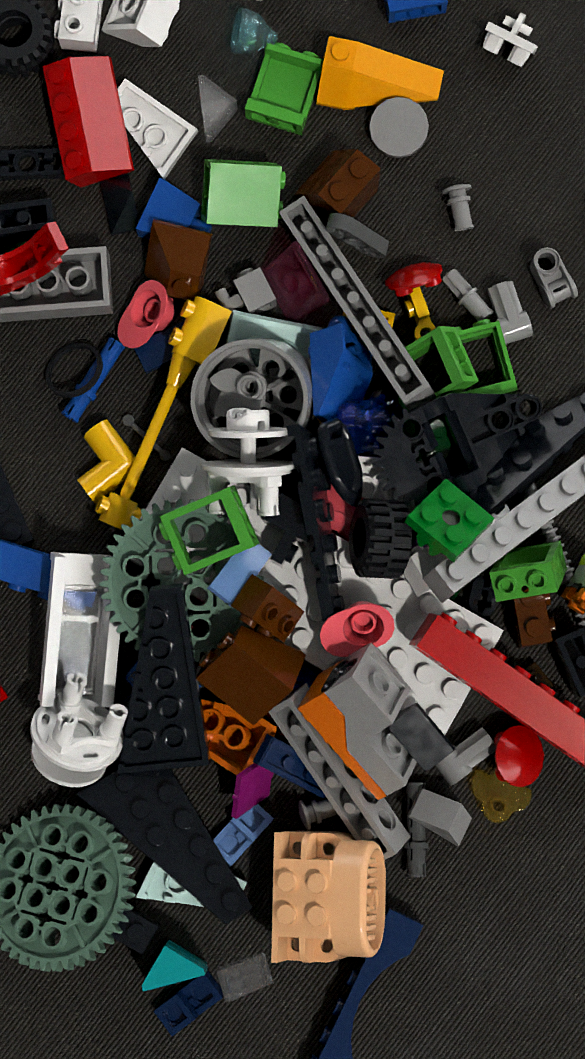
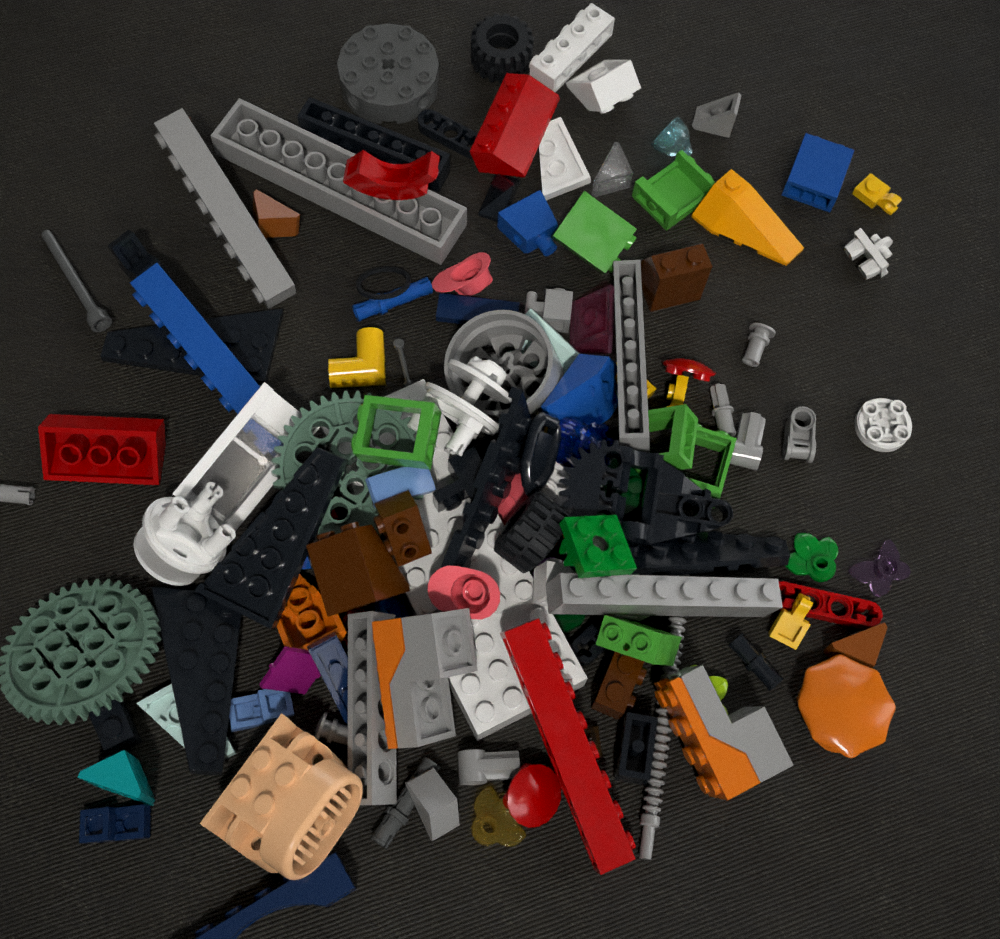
camera: 25 degrees right, 15 degrees down
yellow bar [95,296,232,530] -> none
reddish brown slope [144,219,212,301] -> none
light grey plate [210,368,268,417] -> none
clear slope [216,953,273,1002] -> none
dark grey beam [326,213,389,258] -> none
light grey tile [369,97,429,158] -> none
black slope [388,703,455,771] -> none

